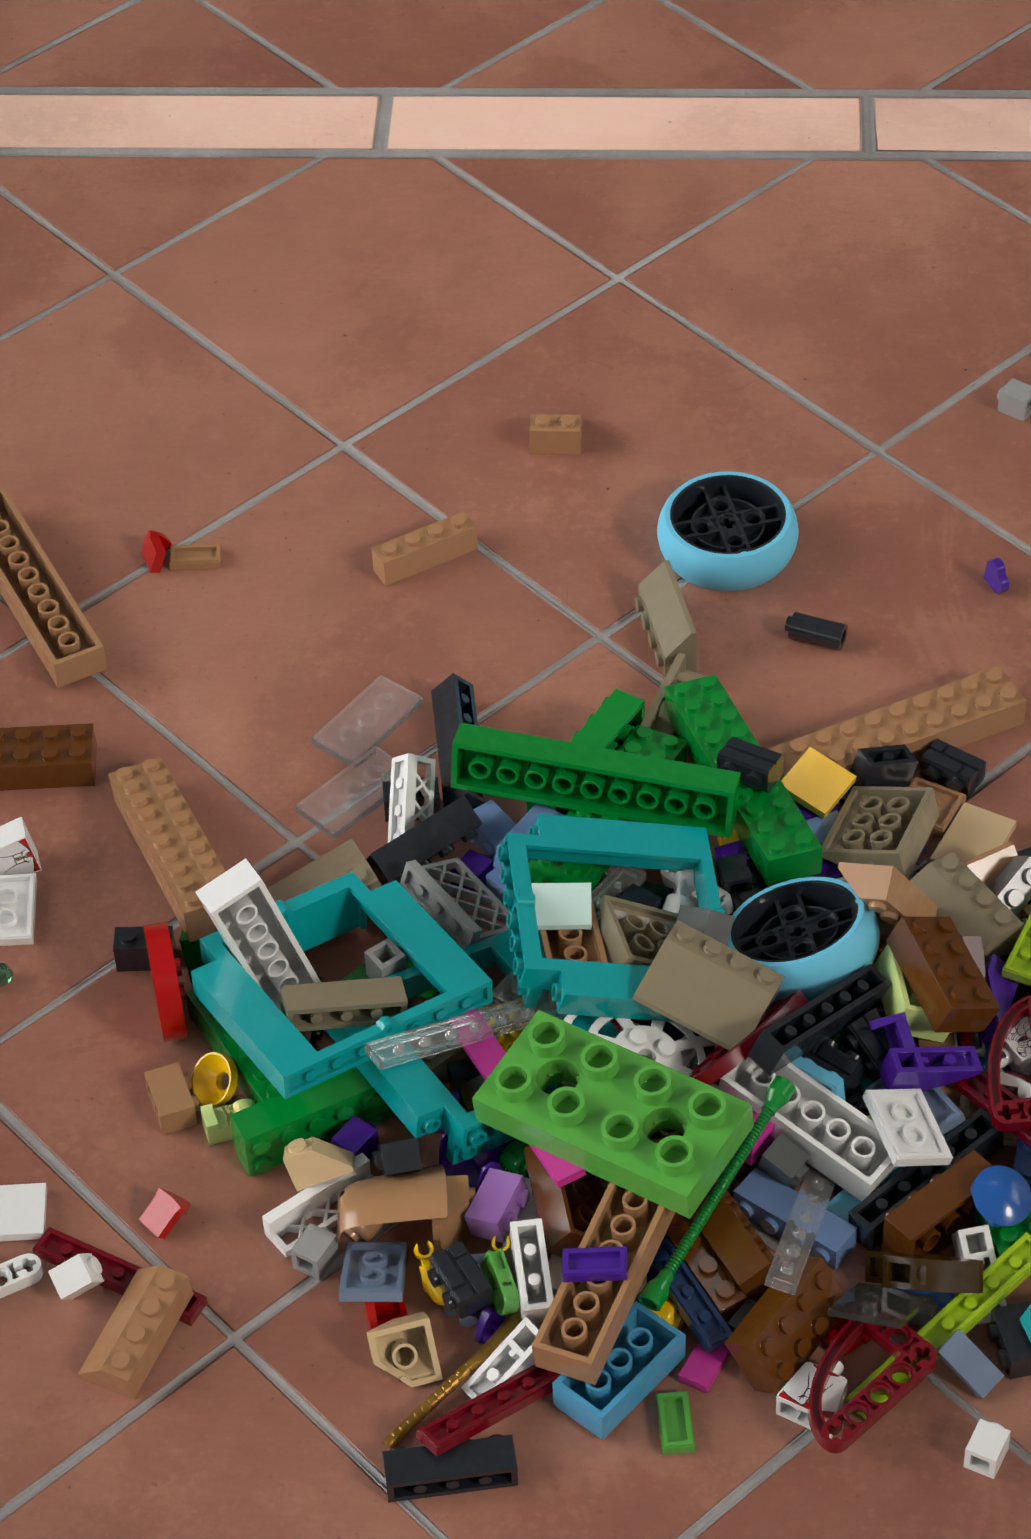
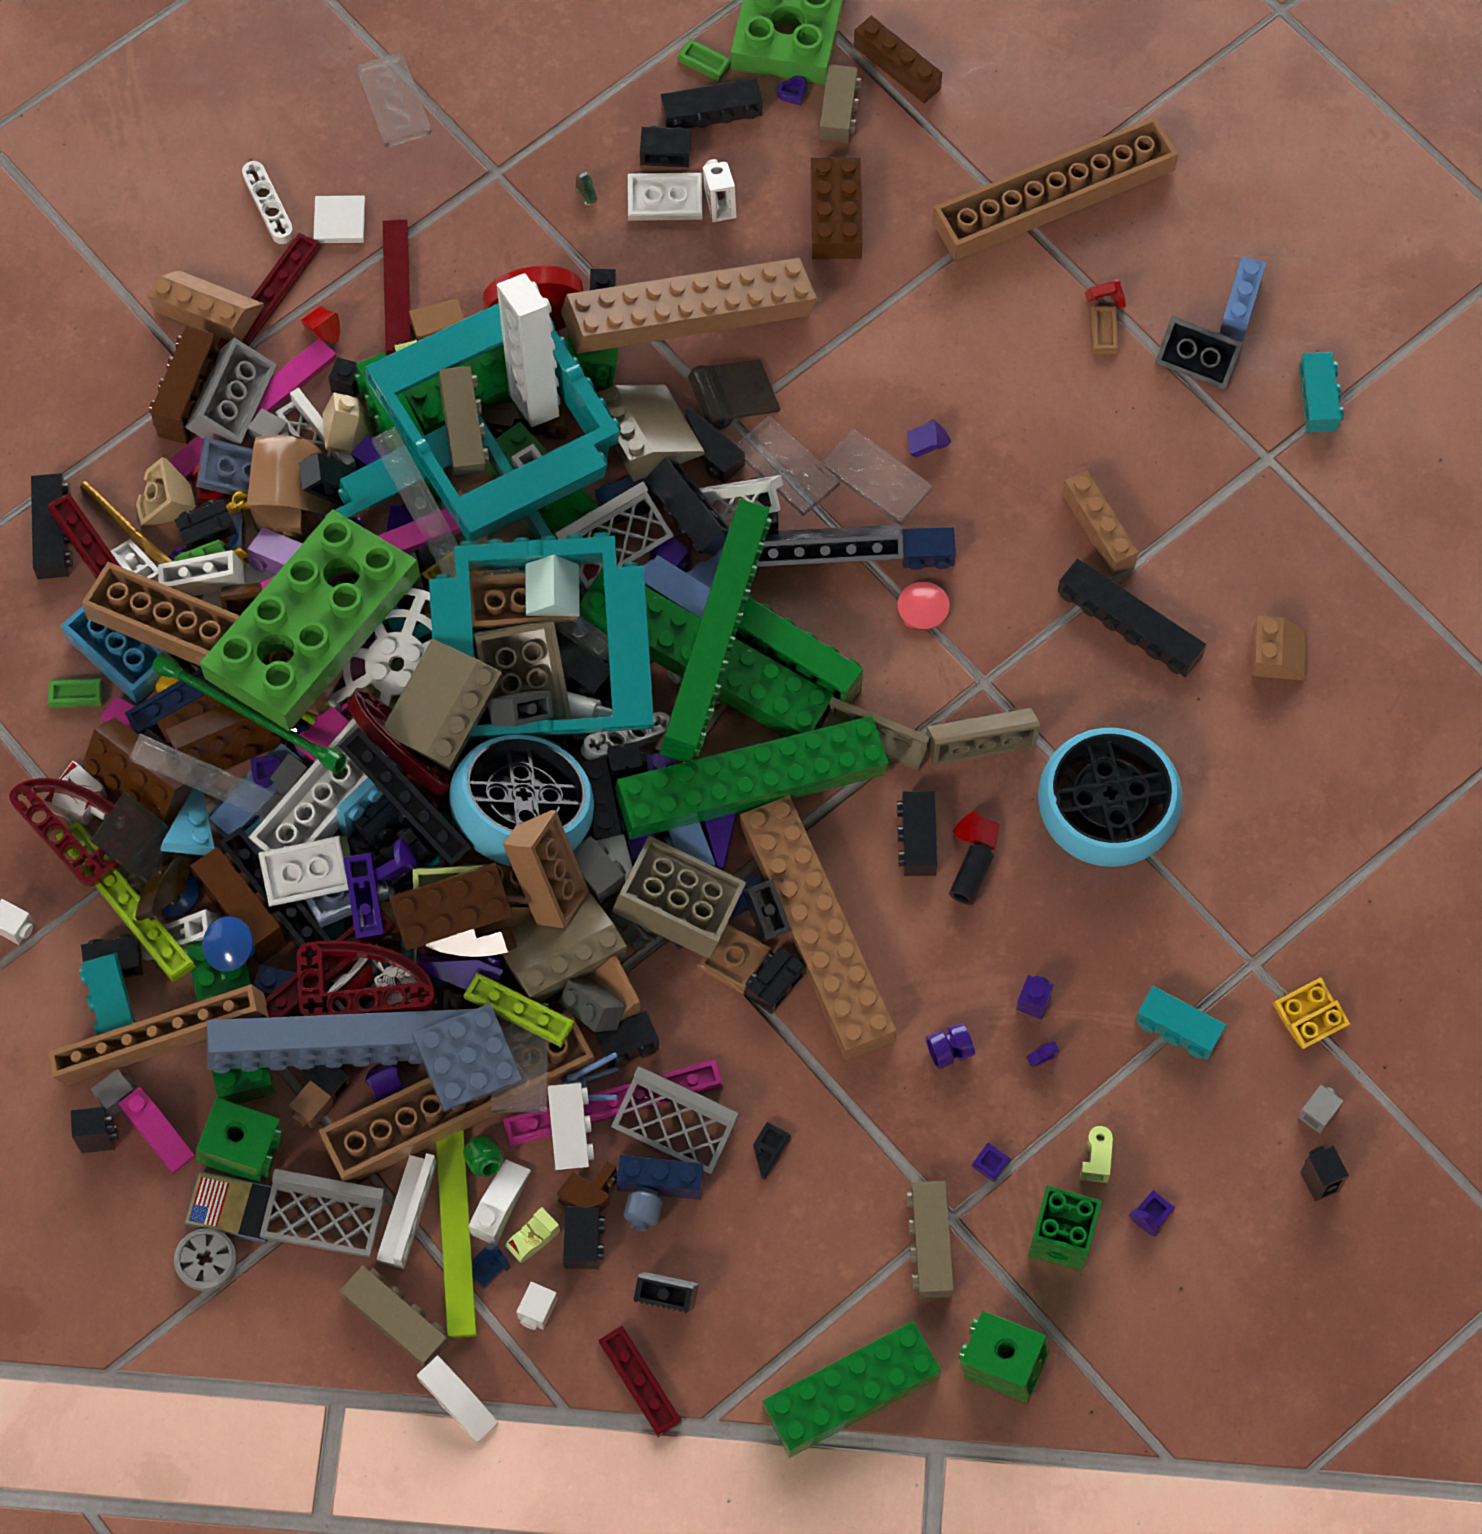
camera: 90 degrees right, 20 degrees up
white brick [48,1253,104,1300] -> none
dark purple tile [562,1246,628,1282] -> none
black brick [717,737,784,793] -> none
yellow tile [781,747,857,819] -> none
tan tile [930,802,1017,862] -> none
sand blue tile [936,1329,1004,1399] -> none
none -> reddish brown brick [149,326,219,444]
none -> medium azure wing [161,785,215,856]
none -> dark pink tile [169,338,337,480]
none -> light grey slope [185,338,277,445]
none -> dark purple tile [250,755,282,789]
none -> black brick [328,357,358,398]
none -> dark red tile [383,219,411,355]
none -> black slope [685,407,745,484]
none -> clear smoke door [688,359,780,431]
none -> black brick [897,791,937,876]
none -> coral dish [898,582,950,629]
none -> dark blue brick [902,527,956,570]
none -> dark purple tile [907,419,951,458]
none -> dark purple wheel [925,1022,975,1069]
none -> red tile [953,811,1000,850]
none -> dark purple brick [1016,975,1054,1019]
none -> black brick [1057,558,1206,678]
none -> teal brick [1135,986,1226,1060]
none -> black slope [1155,315,1244,390]
none -> medium blue brick [1220,256,1266,341]
none -> yellow slope [1272,977,1350,1049]
none -> teal brick [1299,352,1344,432]

